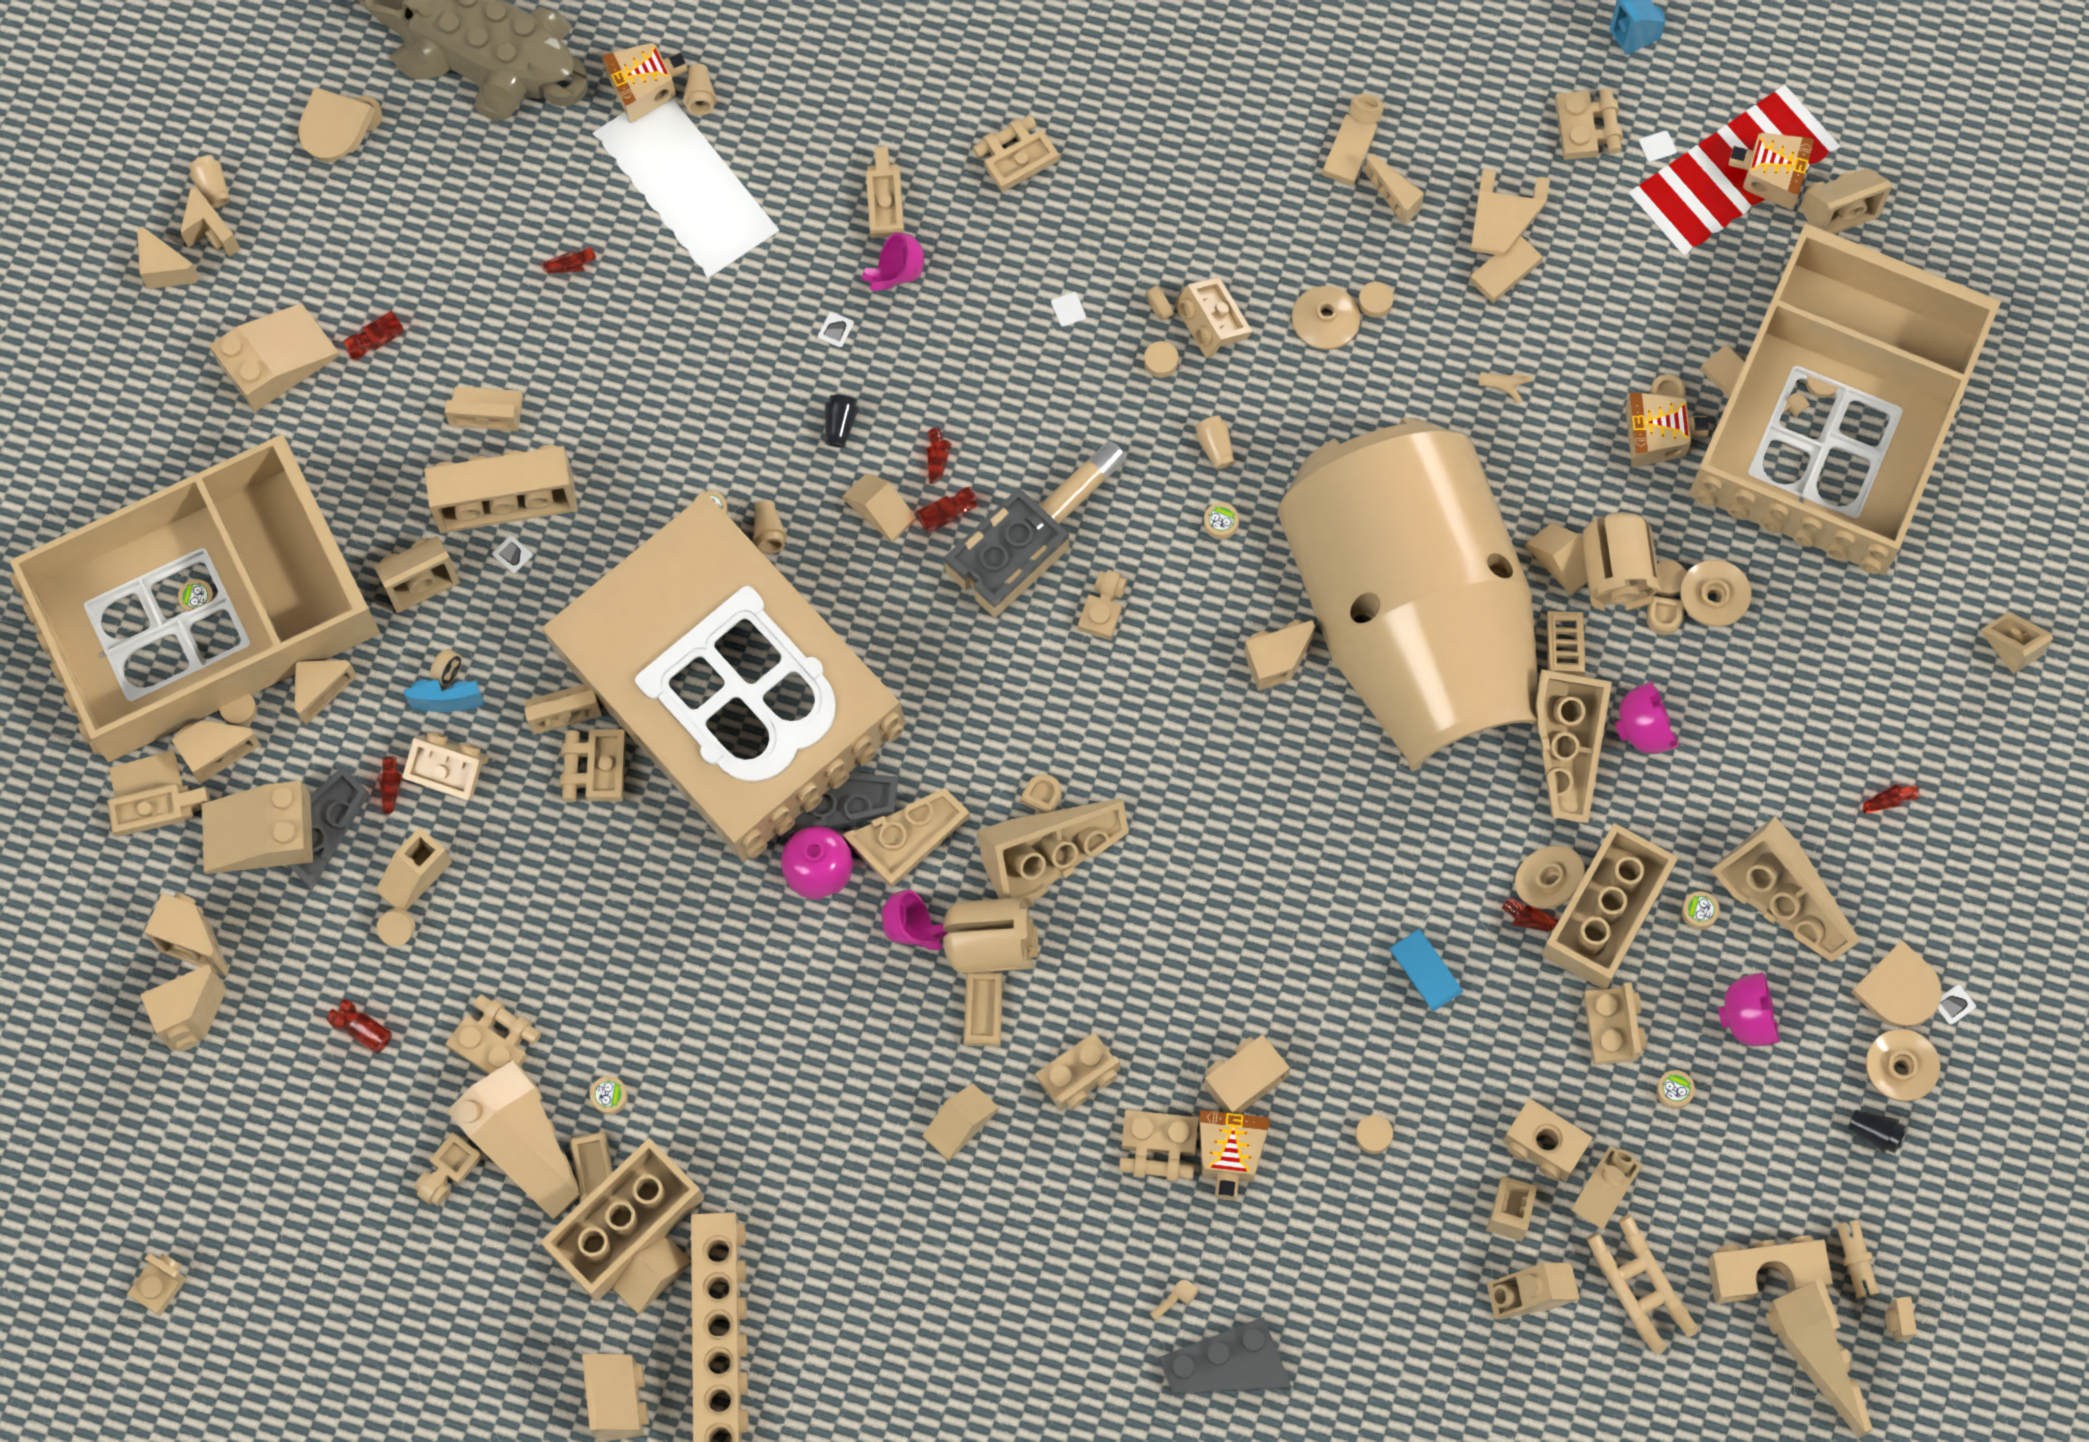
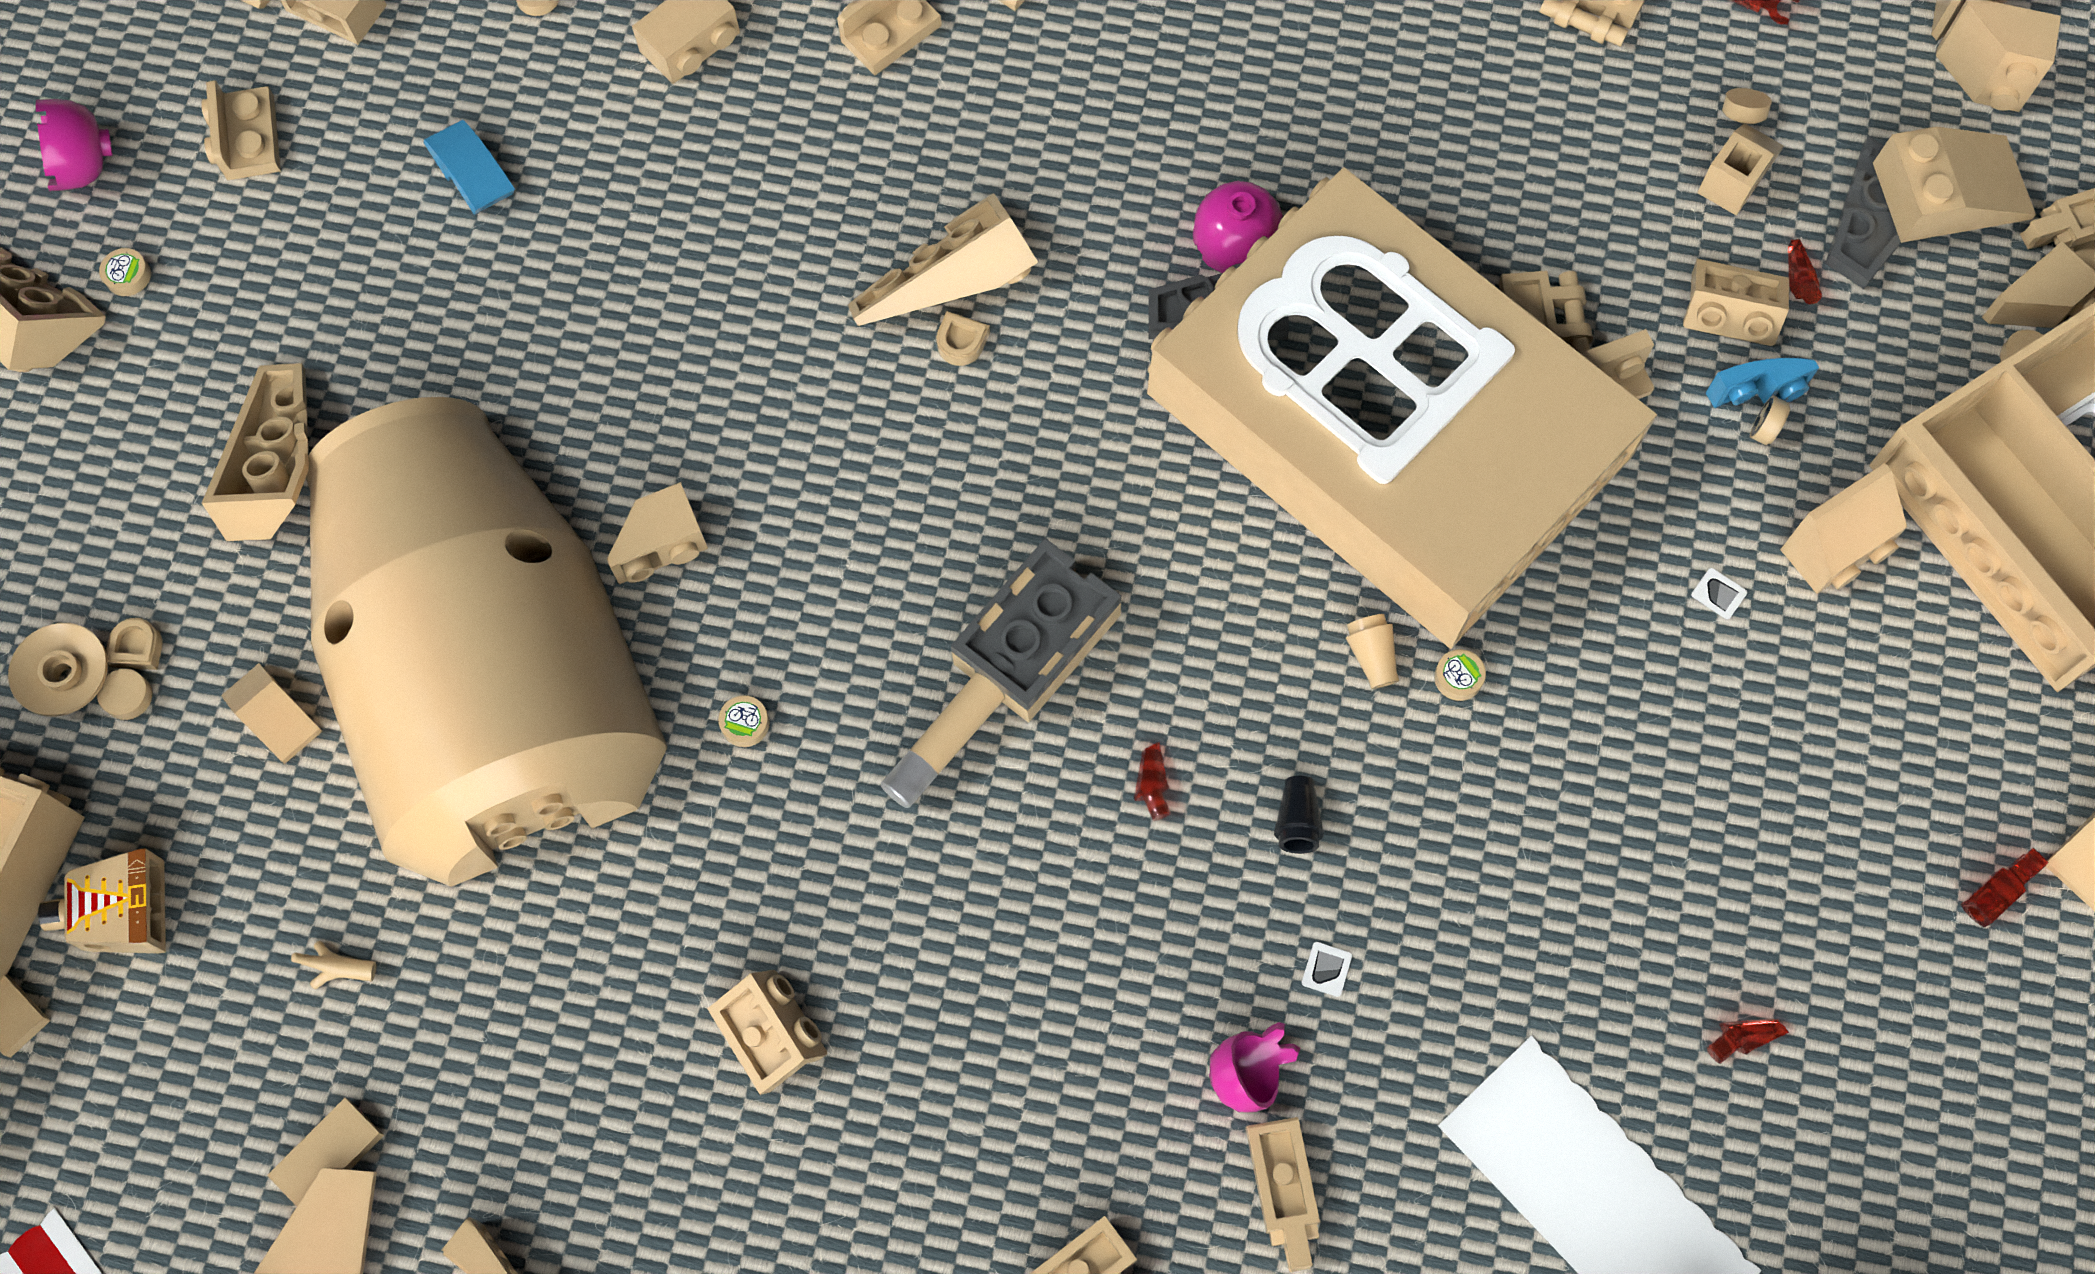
camera: 175 degrees right, 0 degrees up
tan slope [294,660,357,725] -> none
tan brick [424,445,578,534] -> none
tan panel [445,386,523,432] -> none
tan slope [842,473,916,543] -> none
tan wing [842,788,970,888] -> none
dark pink piece [881,889,948,950] -> none
clear red bar [916,486,978,534] -> none
tan cylinder [943,897,1038,974] -> none
tan tile [964,972,1003,1047] -> none
white sticker [1051,292,1086,326] -> none
tan plate [1078,569,1127,641] -> none
tan tile [1144,341,1179,378] -> none
tan tile [1145,285,1174,321] -> none
tan cone [1195,416,1235,470] -> none
tan dish [1292,286,1360,350] -> none
tan tile [1358,282,1394,318] -> none
clear red bar [1502,897,1559,932] -> none
tan dish [1515,845,1585,909] -> none
tan brick [1541,823,1679,989] -> none
tan slope [1547,611,1585,677] -> none
tan cylinder [1581,512,1661,611] -> none
dark pink cylinder [1615,680,1679,754] -> none
tan tile [1649,374,1686,398] -> none
tile [1656,1070,1695,1109] -> none

